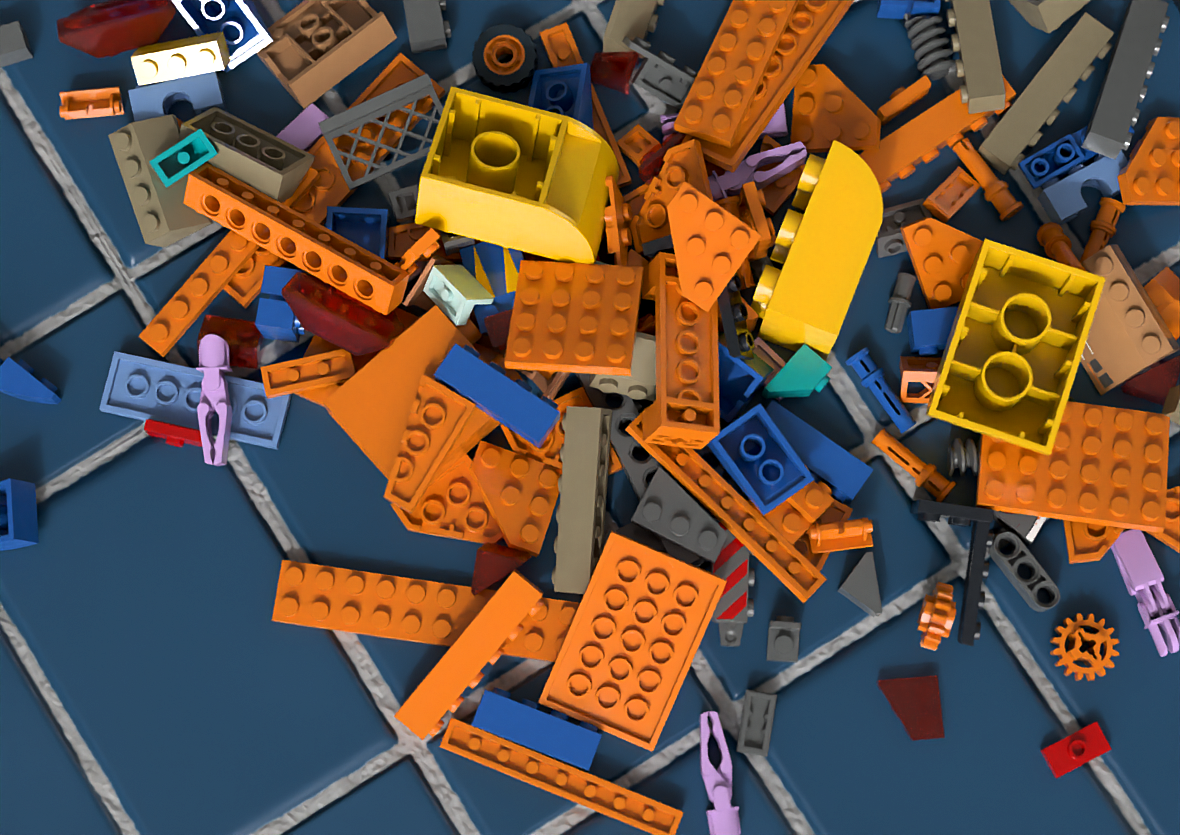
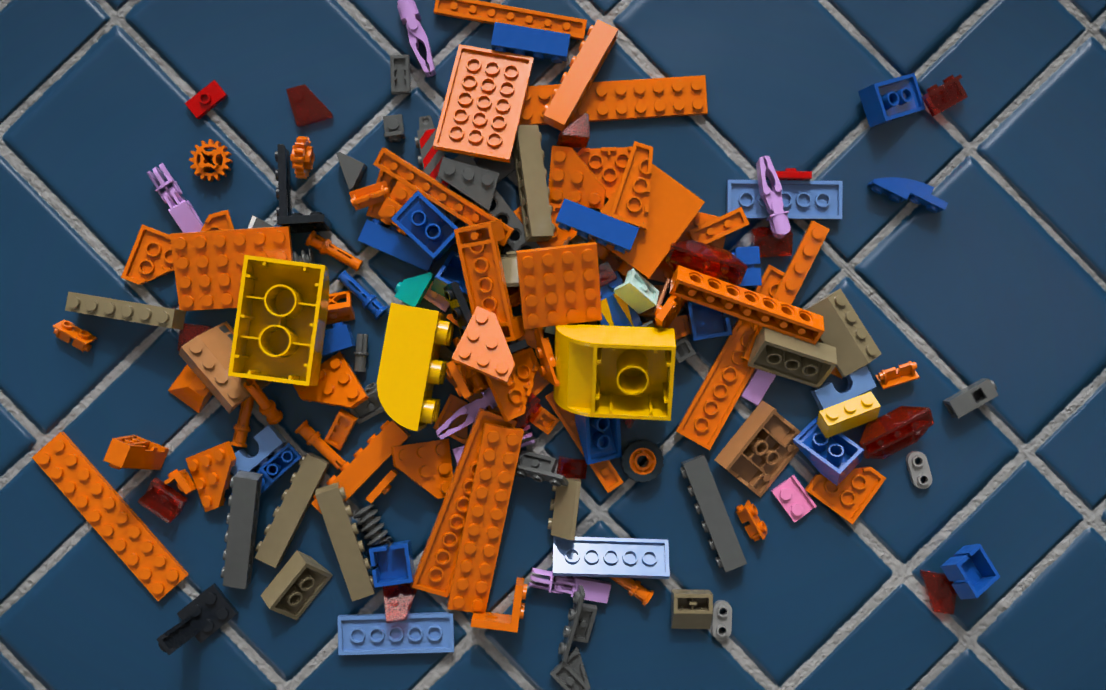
camera: 165 degrees right, 10 degrees up
teal slope [149,128,218,188] -> none
dark grey fence [319,73,443,191] -> none
dark grey beam [988,532,1060,612] -> none

